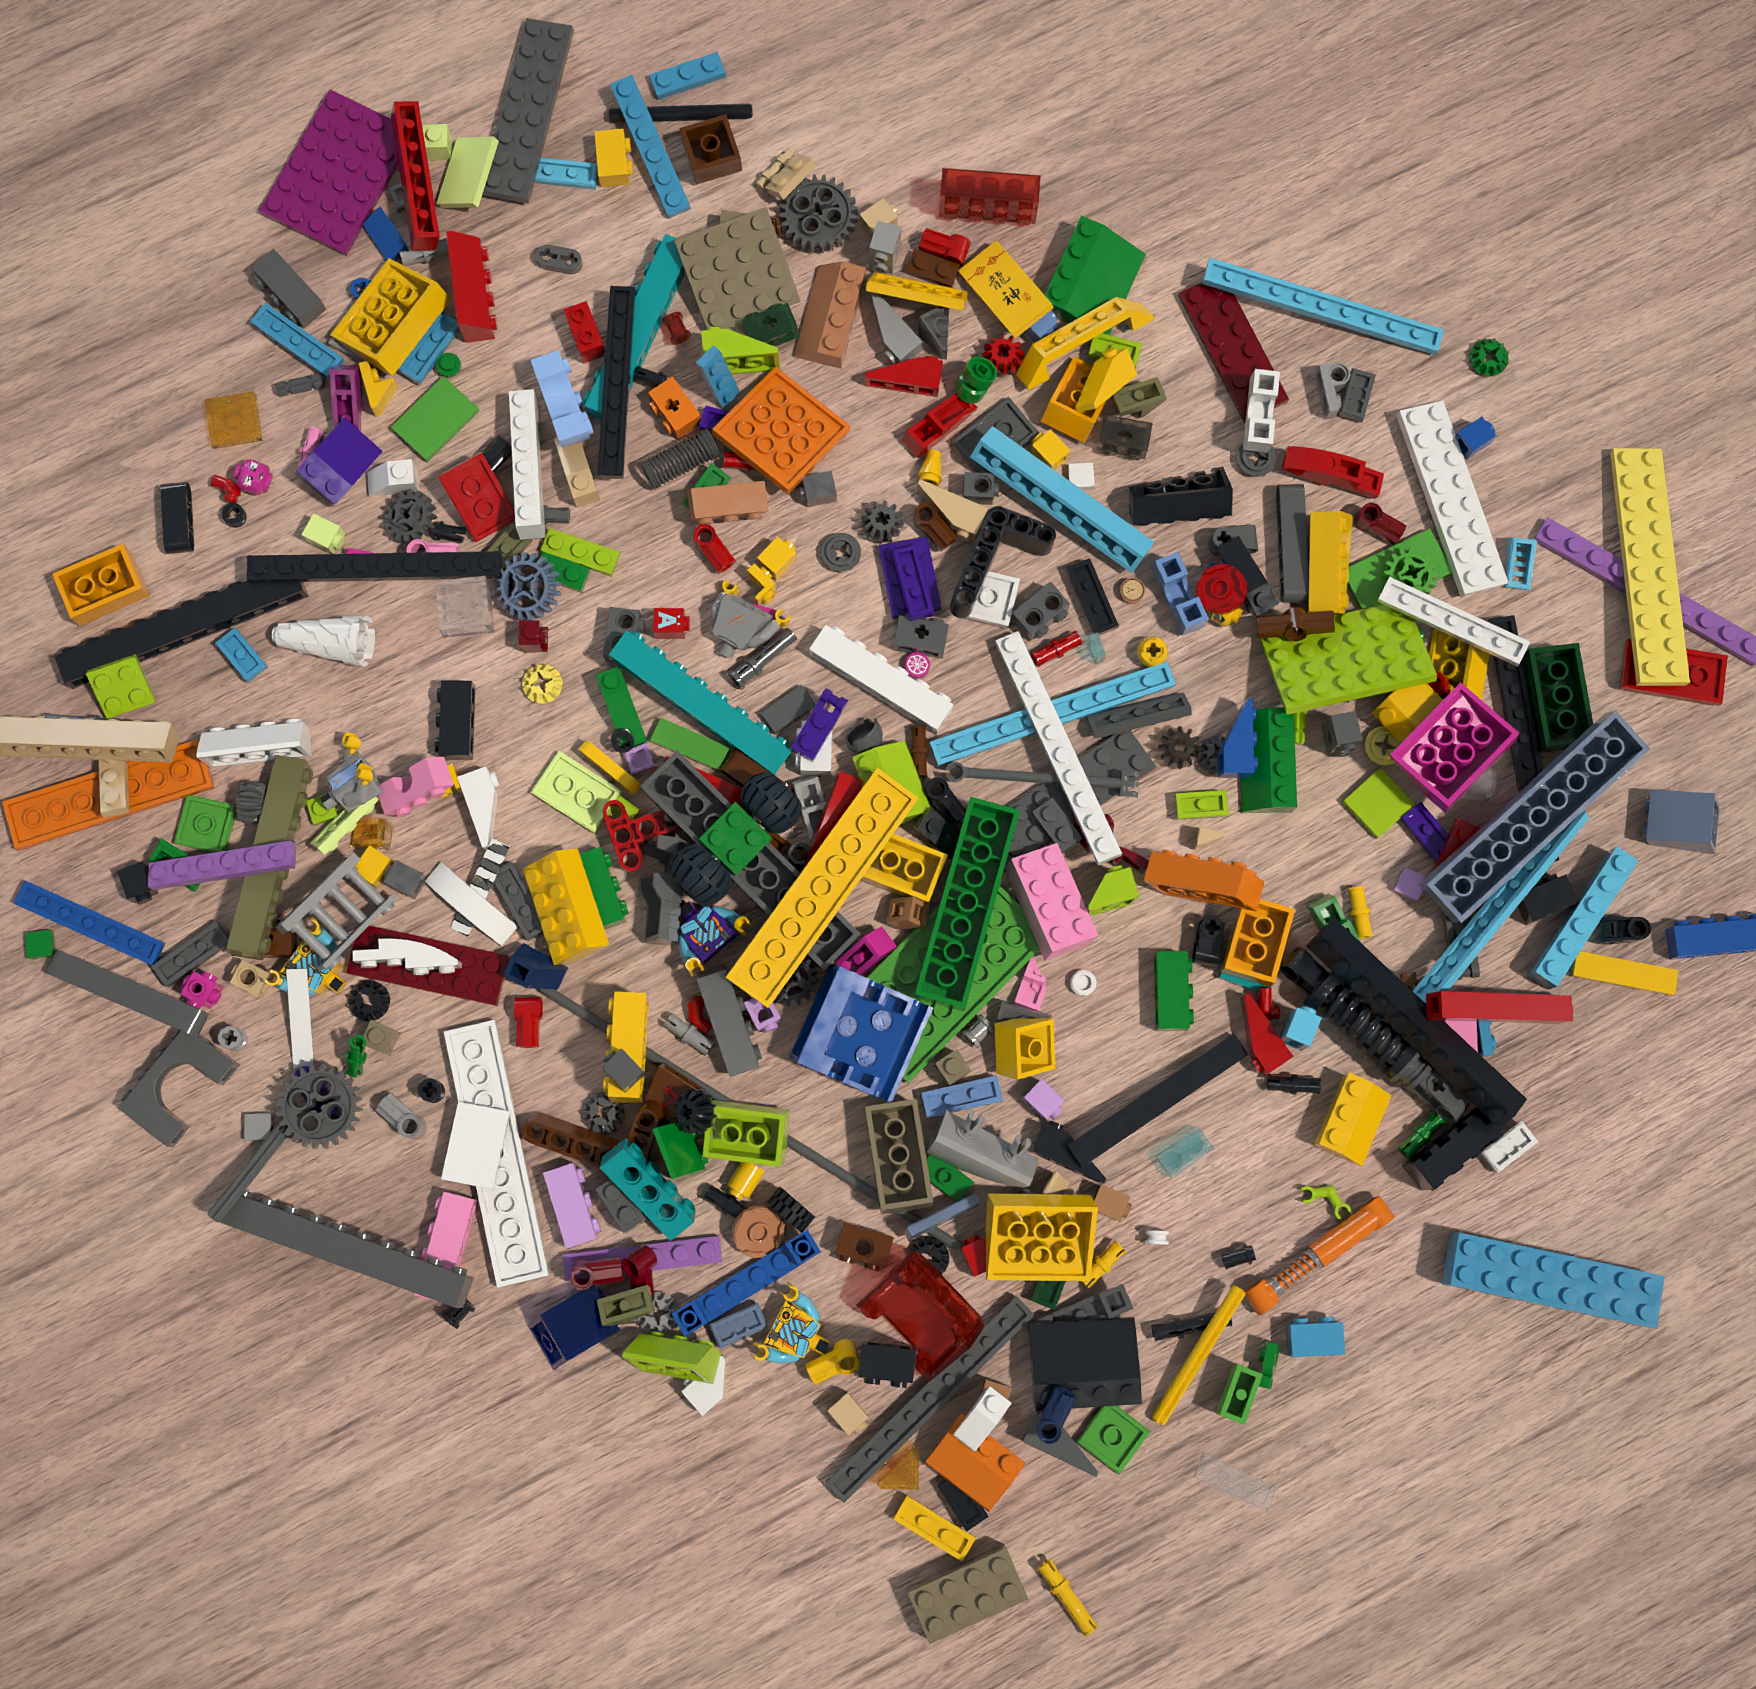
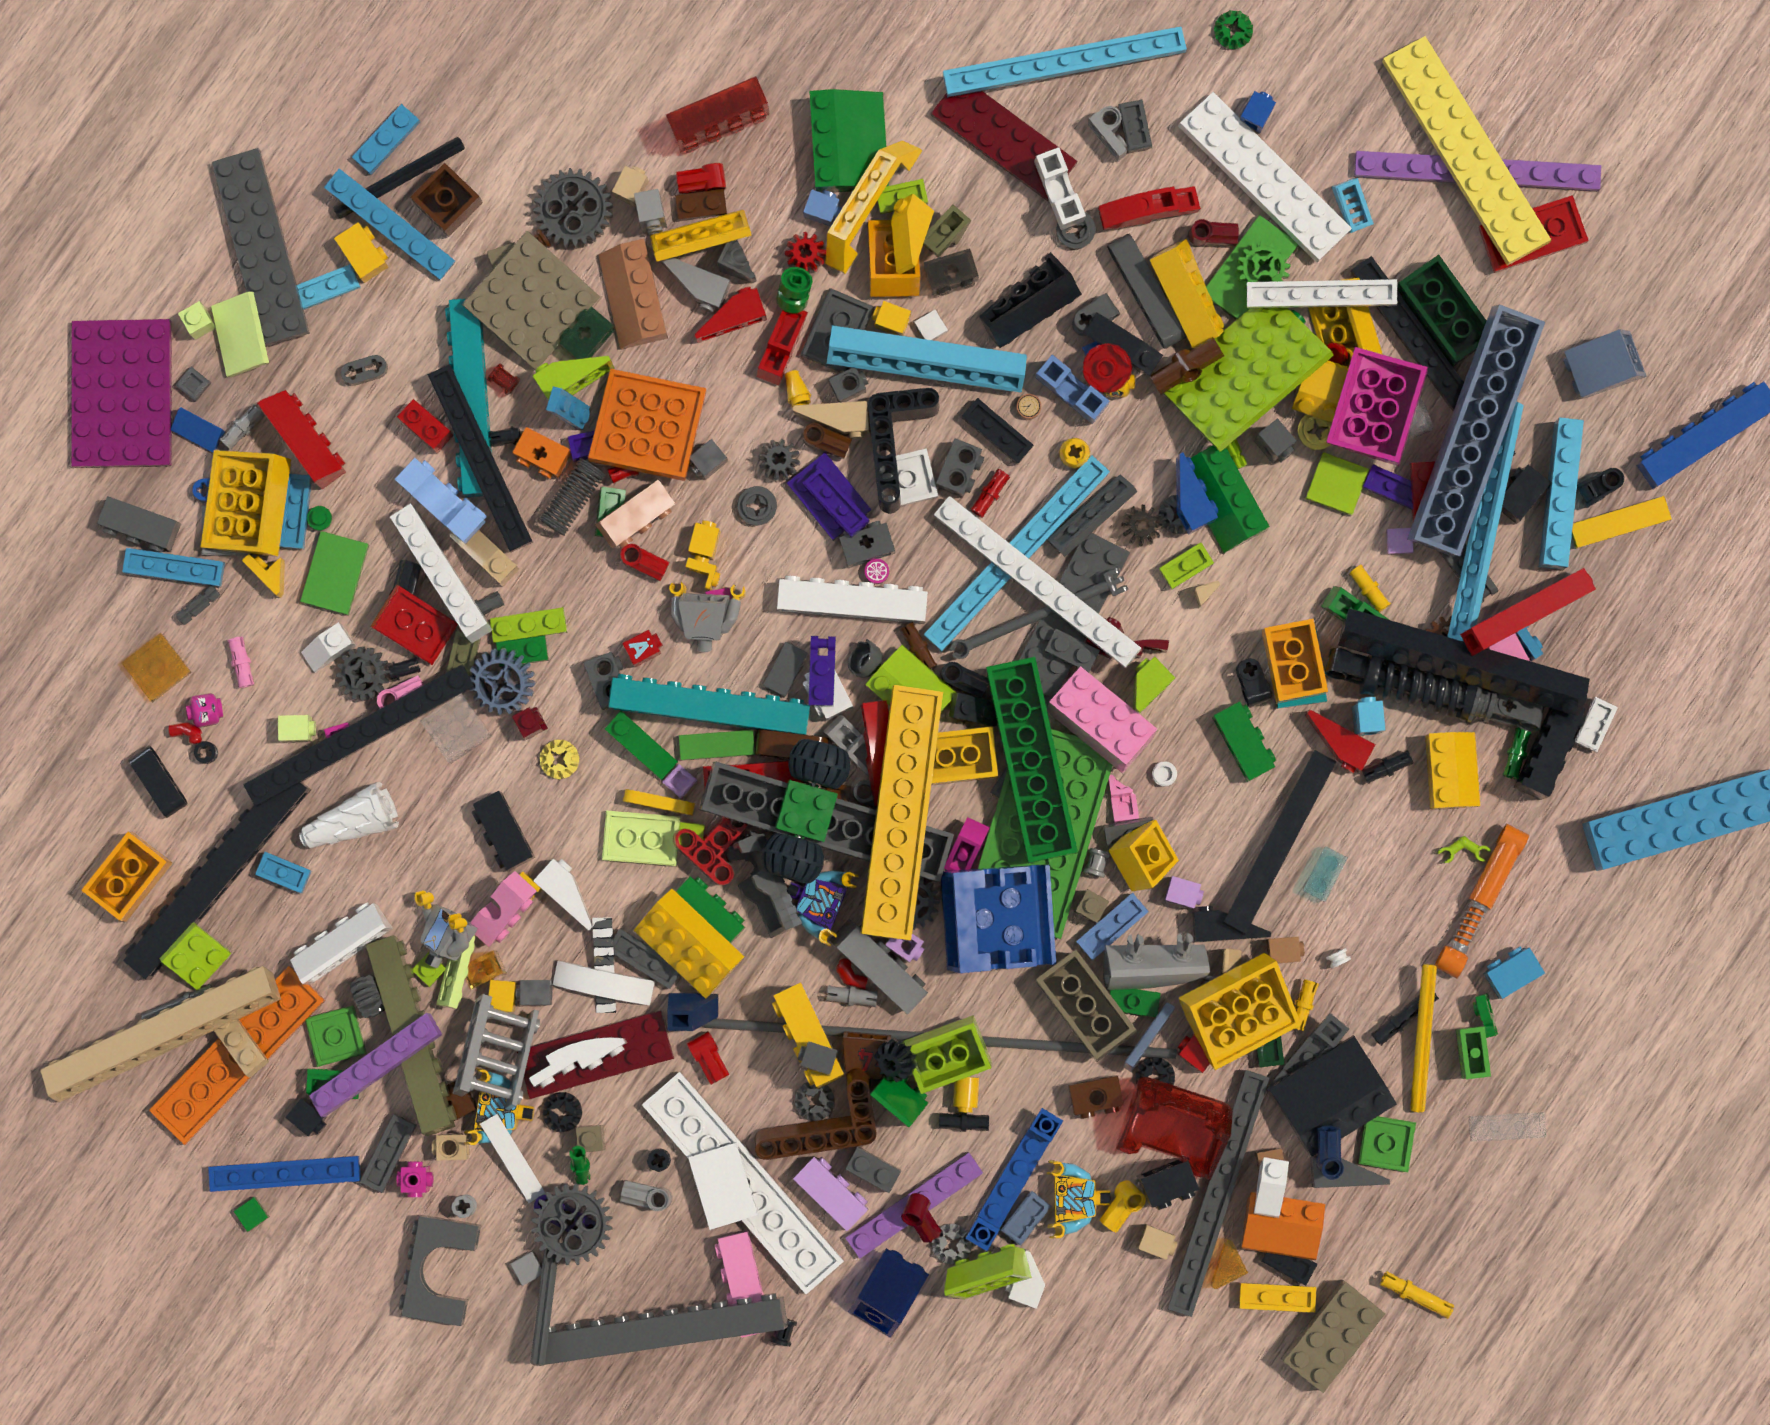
camera: 20 degrees left, 5 degrees up
dark grey beam [45,949,209,1037] -> none
dark purple slope [295,417,383,507] -> none
magenta slope [329,365,362,431] -> none
red brick [391,101,440,251] -> none
dark red piece [570,1257,624,1290] -> none
olive slope [597,1285,655,1326] -> none
teal brick [600,1138,696,1241] -> none
black bush [611,728,634,753] -> none
dark grey pin [728,627,797,690] -> none
nougat tile [732,1205,784,1258] -> none
tan plate [756,149,816,200] -> none
black tyre [766,1186,815,1233] -> none
medium nougat brick [886,896,930,930] -> none
yellow tile [958,240,1054,339] -> none
clear light blue tile [1087,632,1106,664] -> none
orange brick [1144,850,1264,911] -> none
black pin [1221,1244,1256,1270] -> none
red arm [1259,986,1280,1020] -> none

